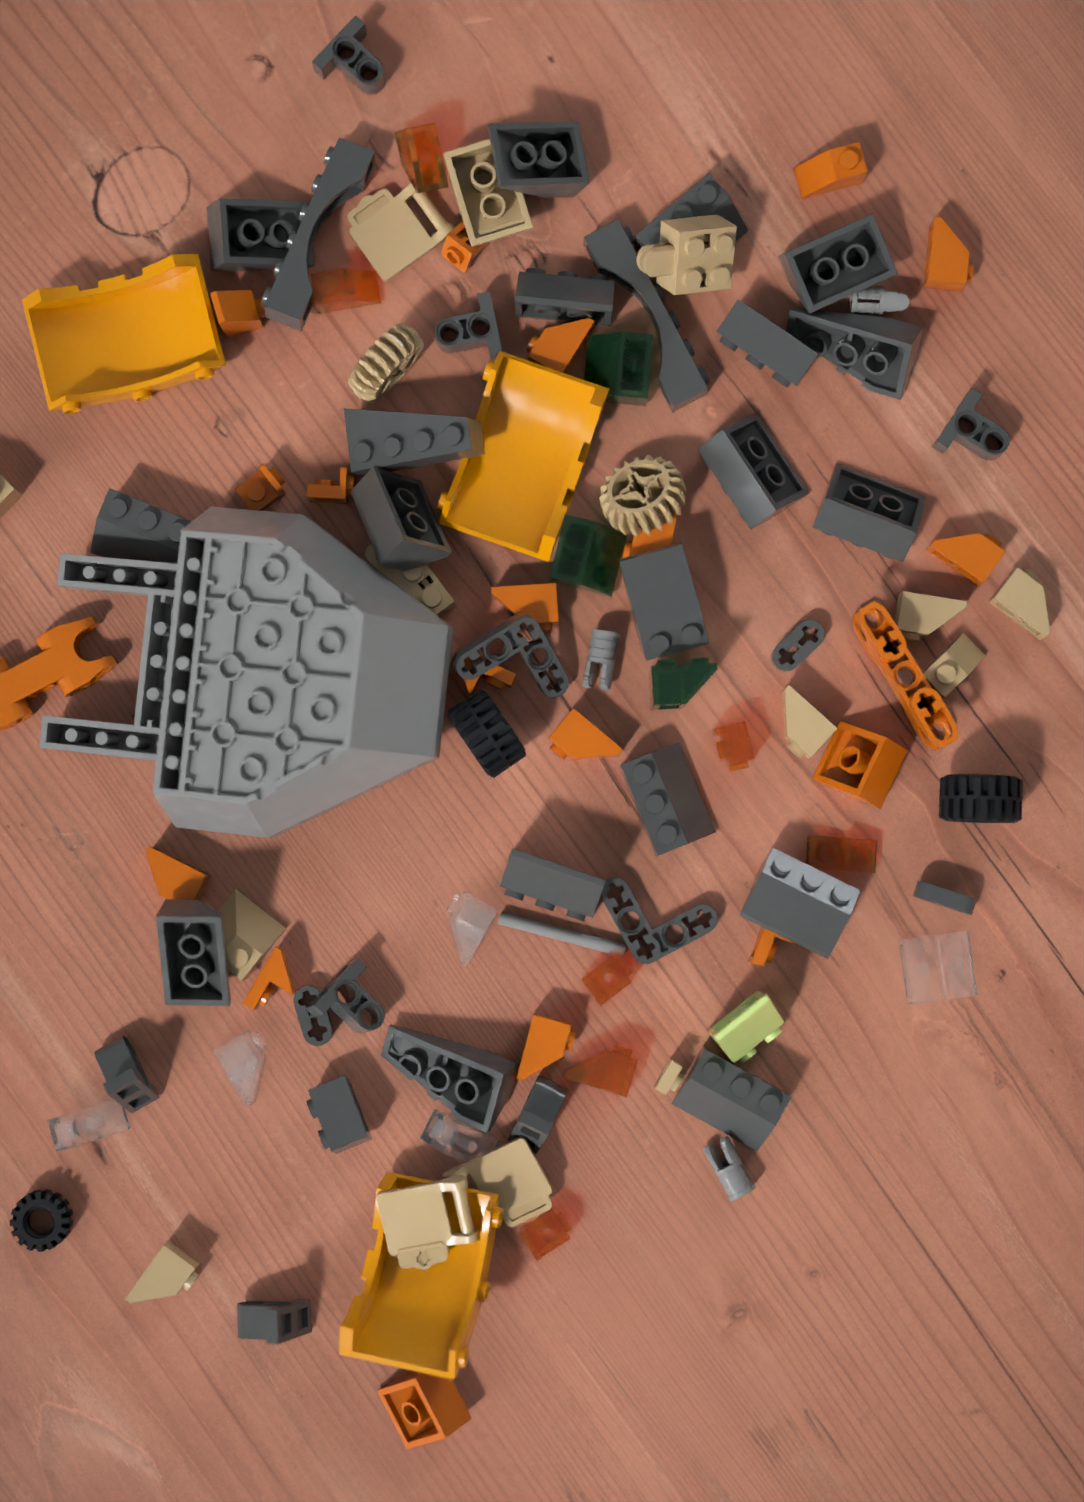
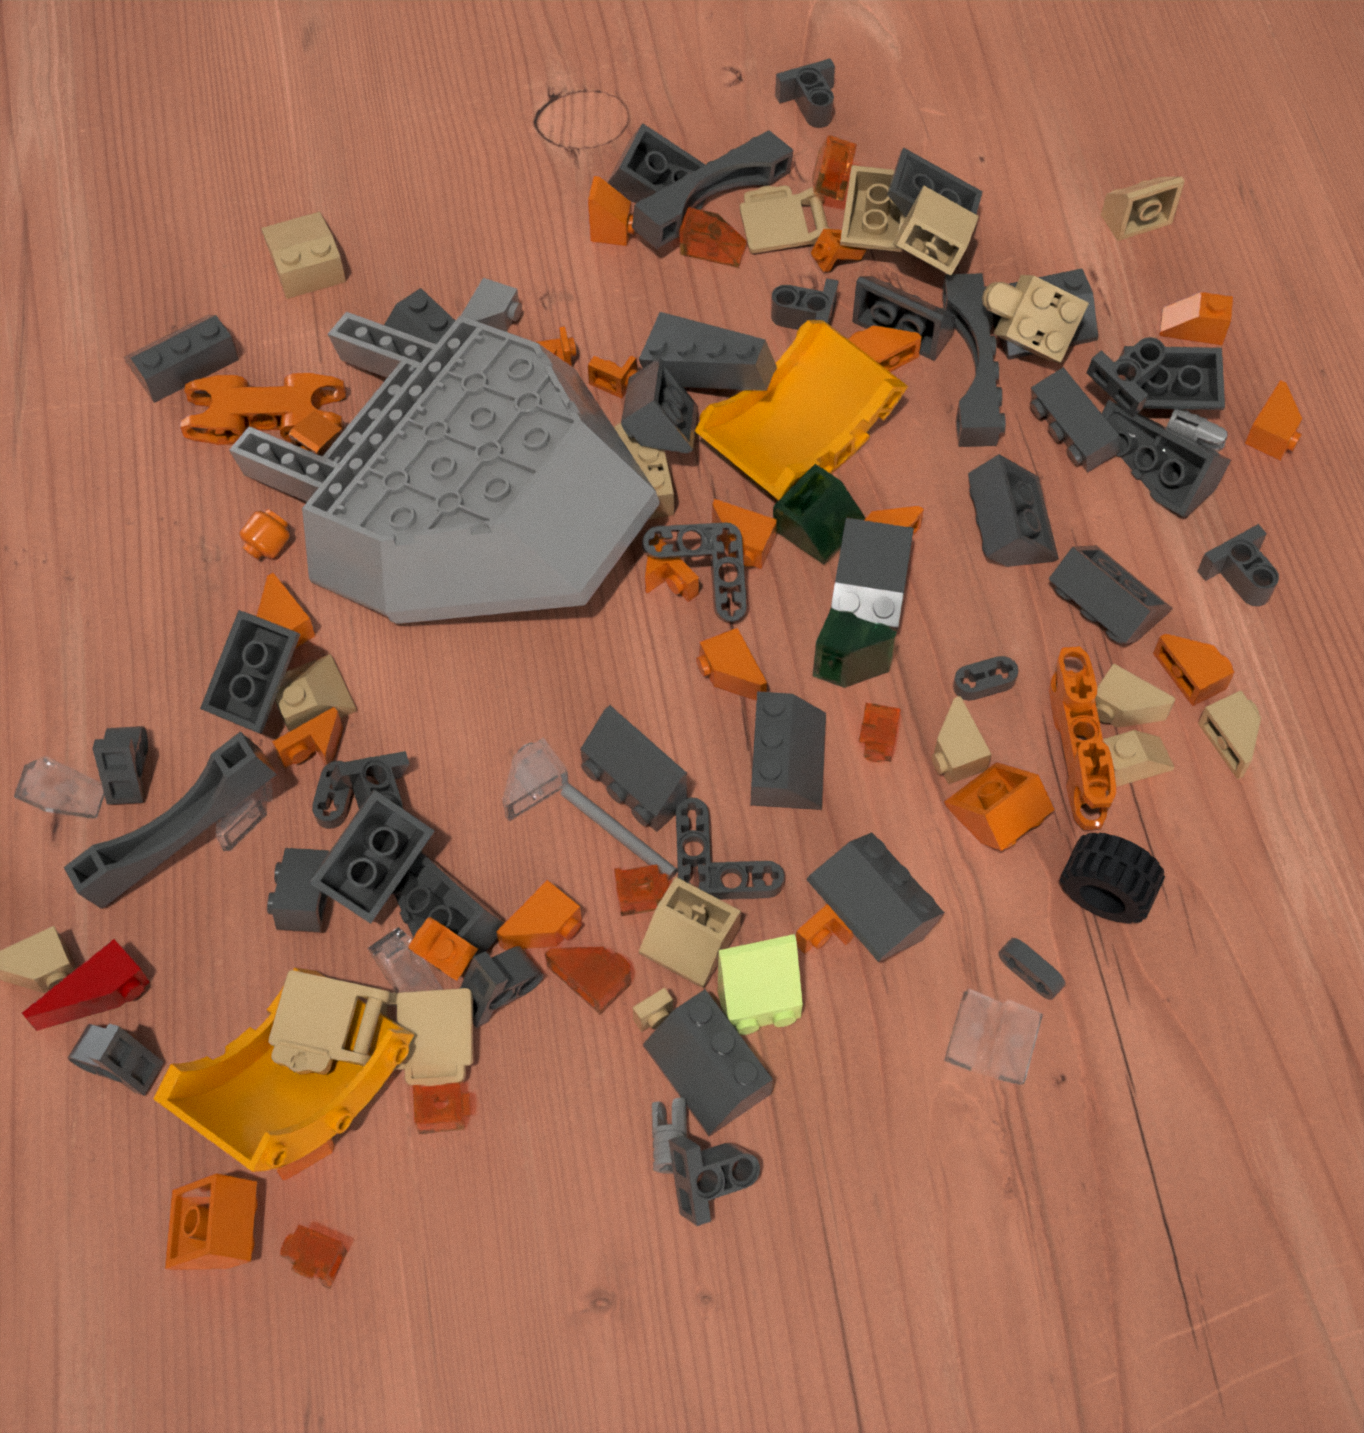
camera: 25 degrees right, 25 degrees down
light orange panel [22,254,226,415] -> none
tan gear [348,323,424,403] -> none
black tyre [448,689,526,778] -> none
light grey hinge [582,629,620,691] -> none
clear green slope [584,332,653,406] -> none
tan gear [599,454,687,537] -> none
clear orange slope [806,836,877,873] -> none
none -> red slope [22,939,150,1031]
none -> dark grey arch [64,731,277,909]
none -> orange head [239,509,290,560]
none -> clear orange brick [280,1224,348,1289]
none -> orange slope [289,410,343,456]
none -> dark grey slope [309,789,434,924]
none -> orange bracket [408,917,478,981]
none -> light grey slope [461,278,522,332]
none -> tan slope [639,877,741,989]
none -> dark grey tile [668,1135,760,1226]
none -> tan slope [892,185,979,275]
none -> dark grey tile [1086,337,1166,417]
none -> tan slope [1101,177,1185,241]

